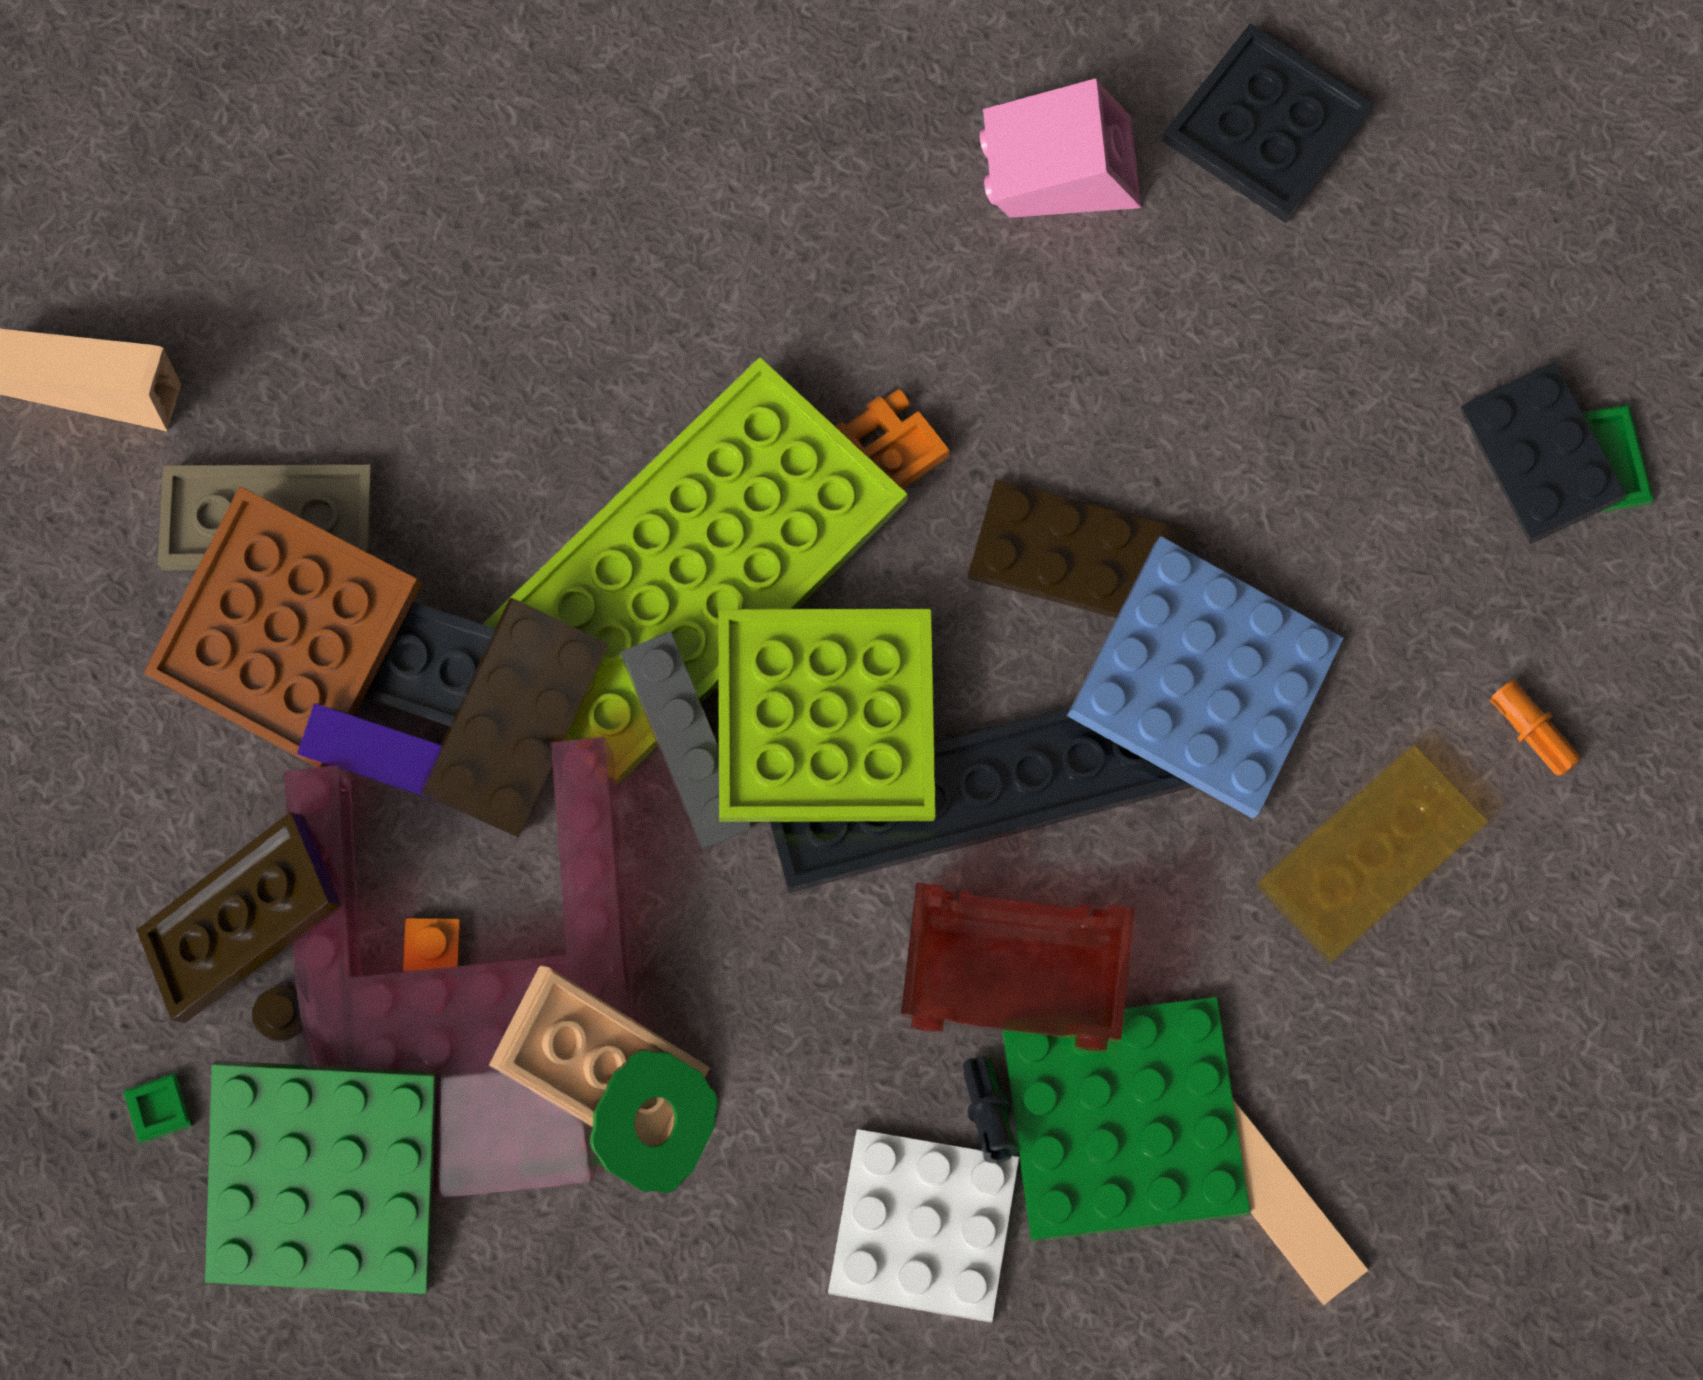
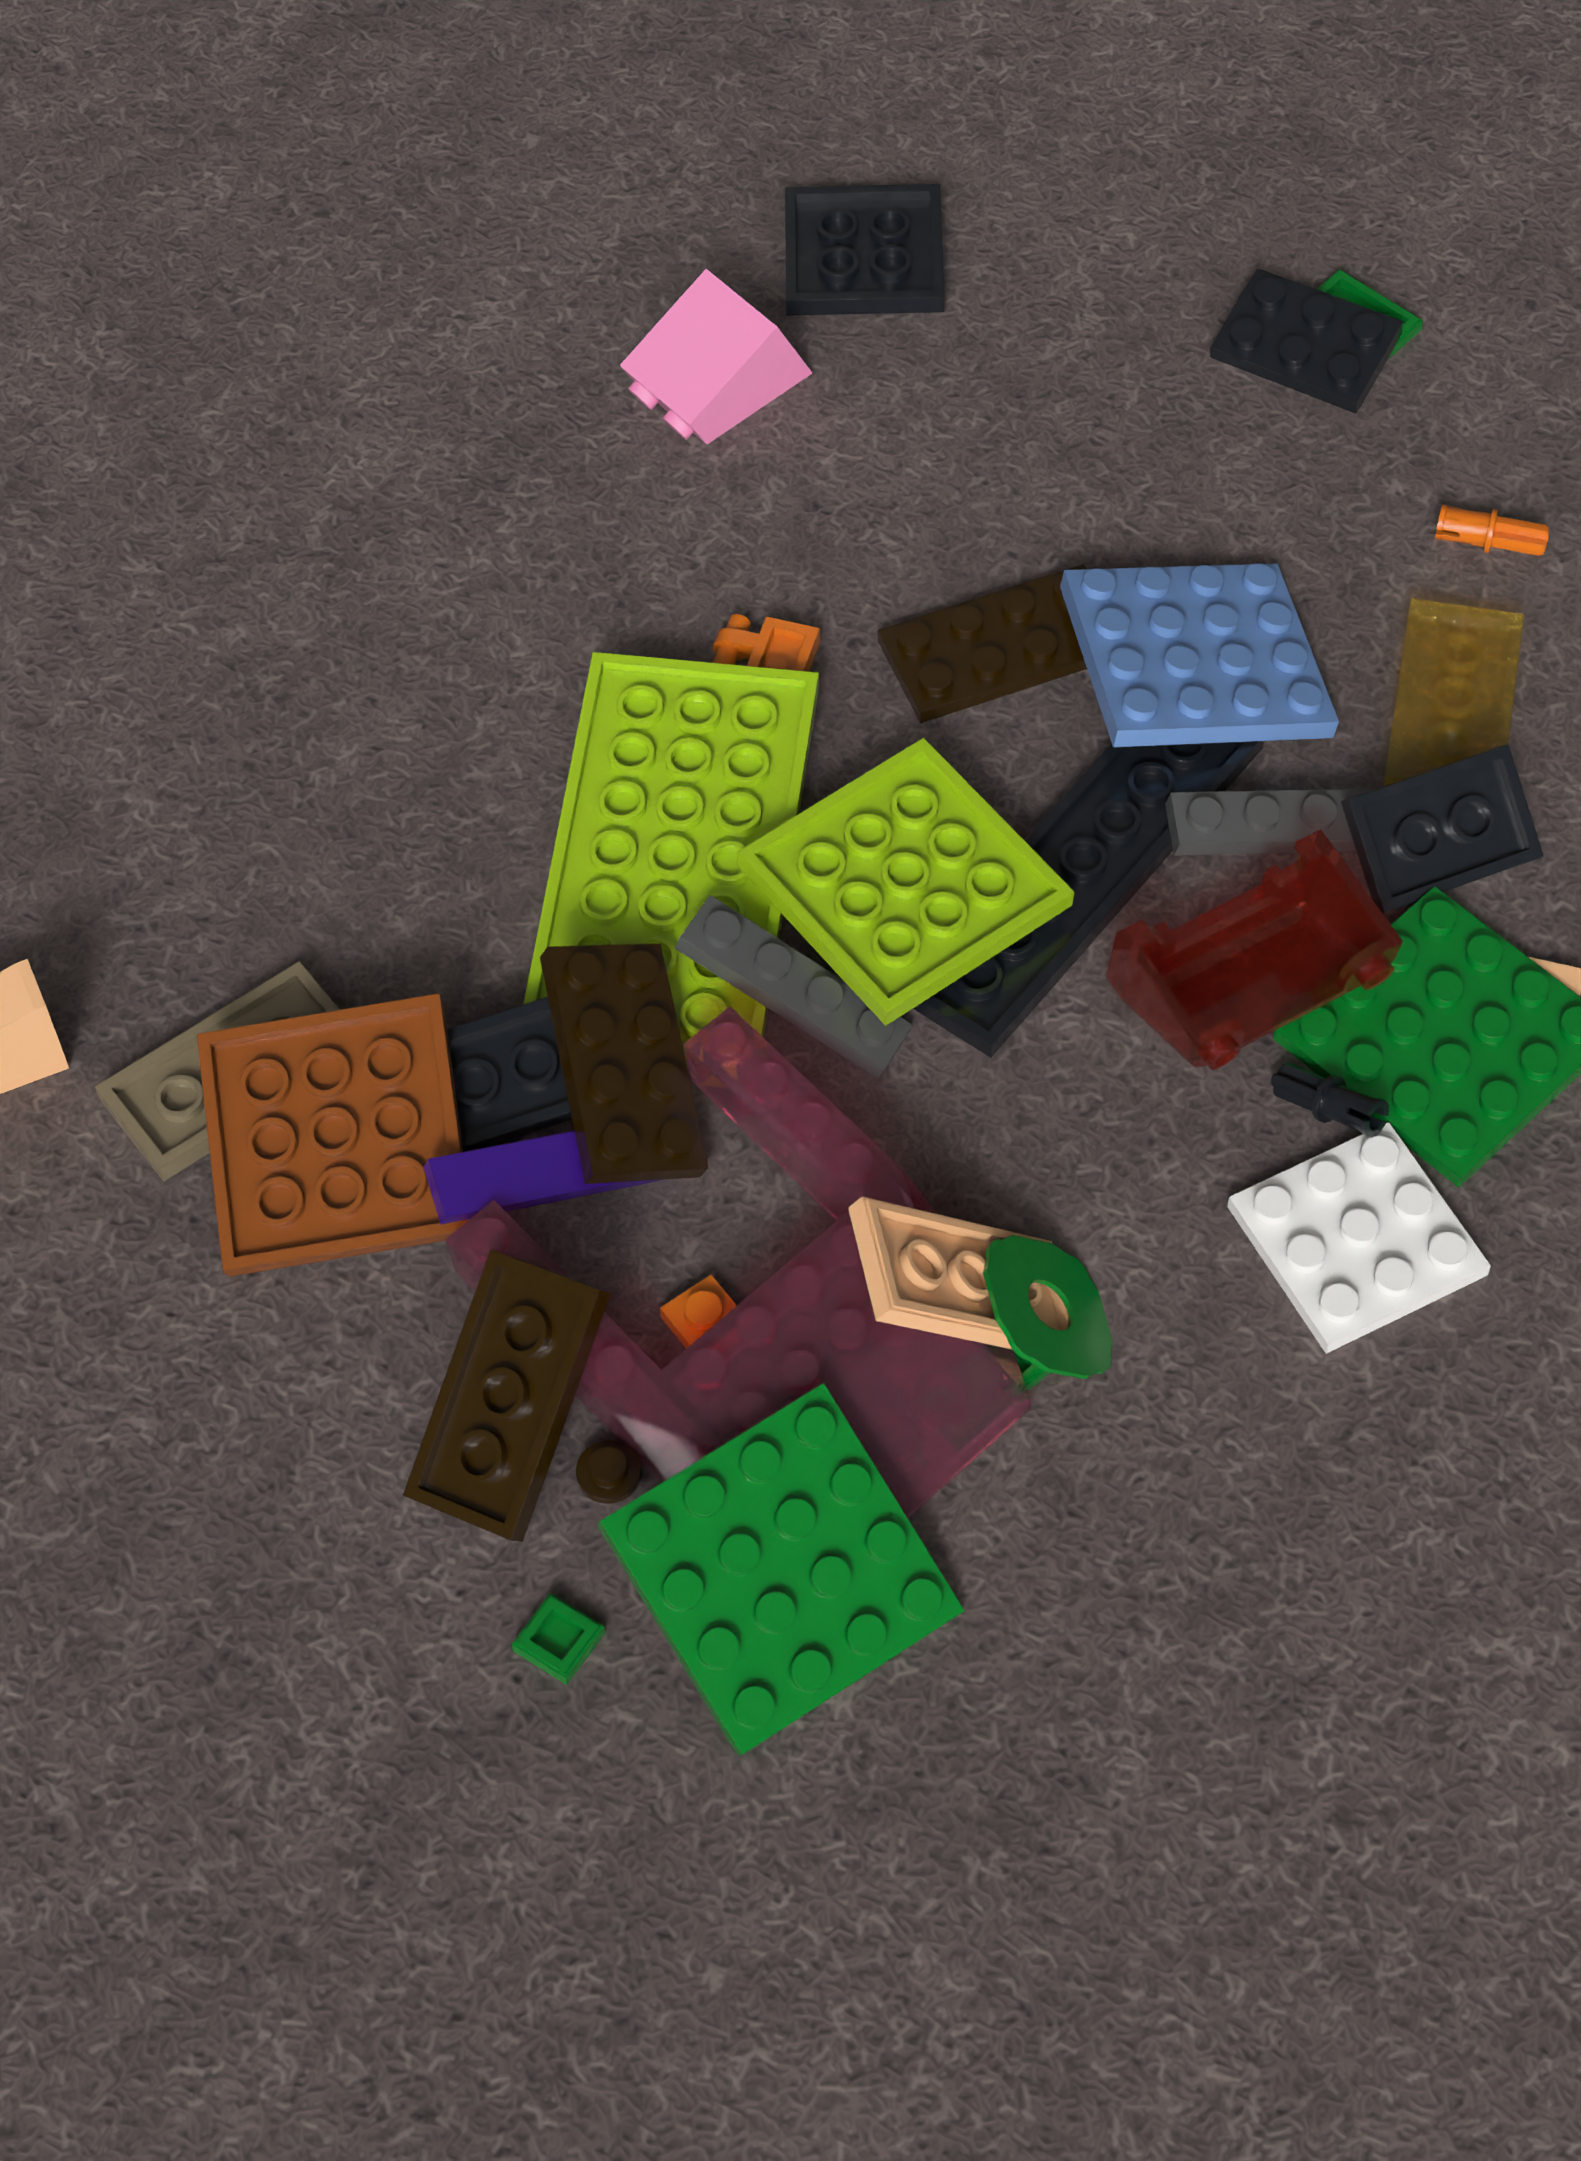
camera: 35 degrees left, 15 degrees down
none -> dark grey plate [1165,788,1376,856]
none -> black plate [1341,744,1544,913]

